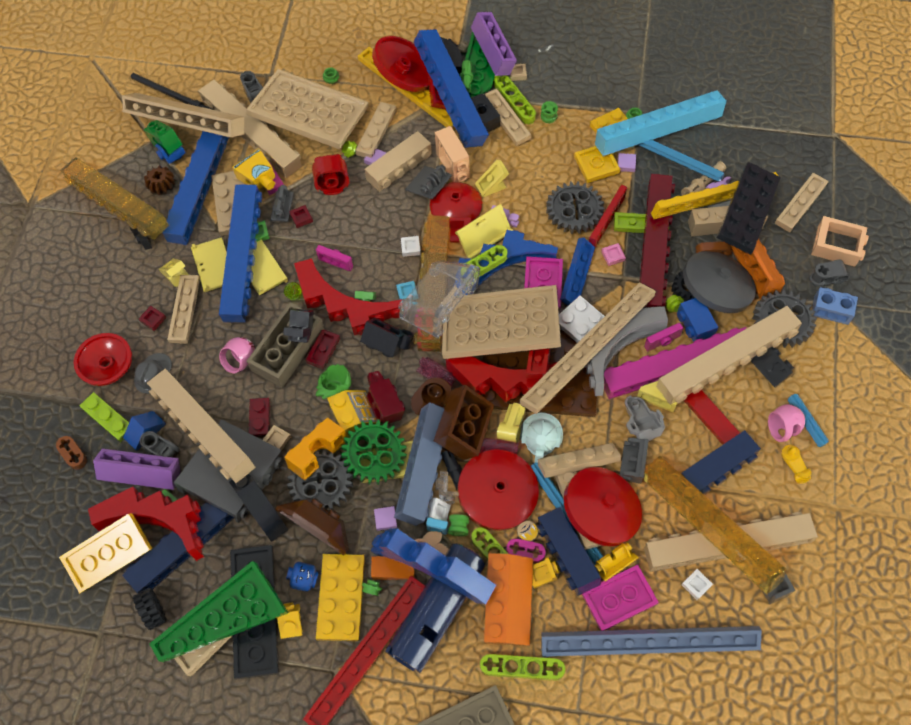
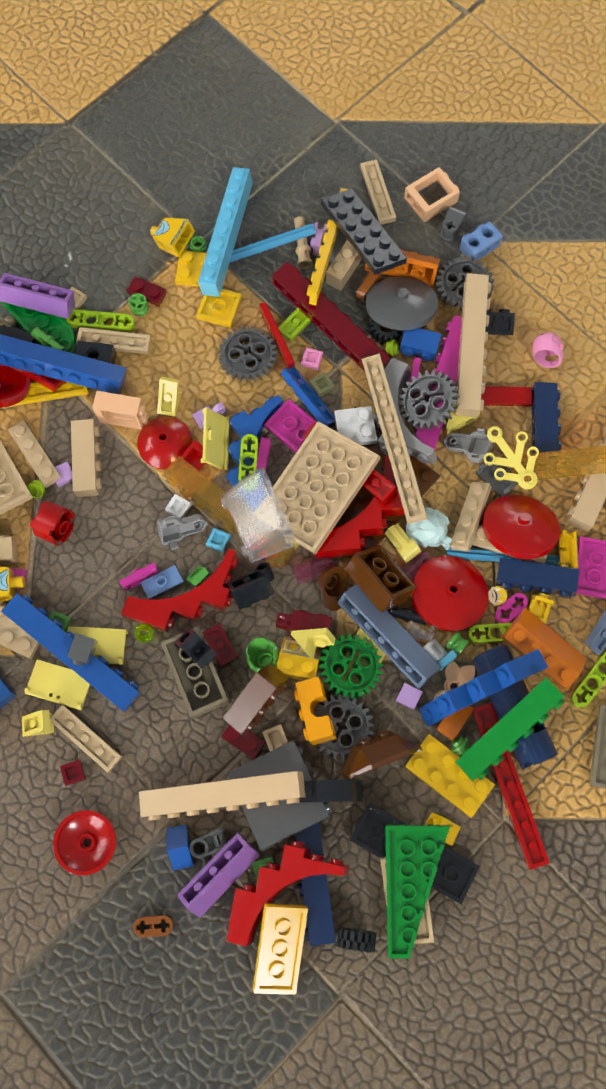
camera: 55 degrees left, 10 degrees up
lime plate [79,392,129,443] -> none
dark grey piece [134,353,172,394] -> none
bright pink helmet [219,337,255,374] -> none
dark grey hinge [271,185,294,222] -> none
blue head [286,562,318,592] -> none
dark red plate [289,205,313,228] -> none
dark grey hinge [405,164,452,199] -> none
lavender tile [618,153,636,172] -> none
yellow piece [781,445,812,484] -> none
dark azure axle [788,394,829,447] -> none
none -> dark grey brick [67,633,98,667]
none -> dark red plate [127,276,167,307]
none -> medium blue plate [140,565,184,600]
none -> yellow torso [150,218,195,257]
none -> light grey piece [157,514,208,550]
none -> brick [223,663,289,734]
none -> dark pink beam [257,437,271,472]
none -> light yellow slope [291,628,335,660]
none -> olive plate [309,372,335,398]
none -> dark grey gear [399,370,460,431]
none -> green brick [455,677,566,781]
none -> light yellow plant [484,426,539,490]

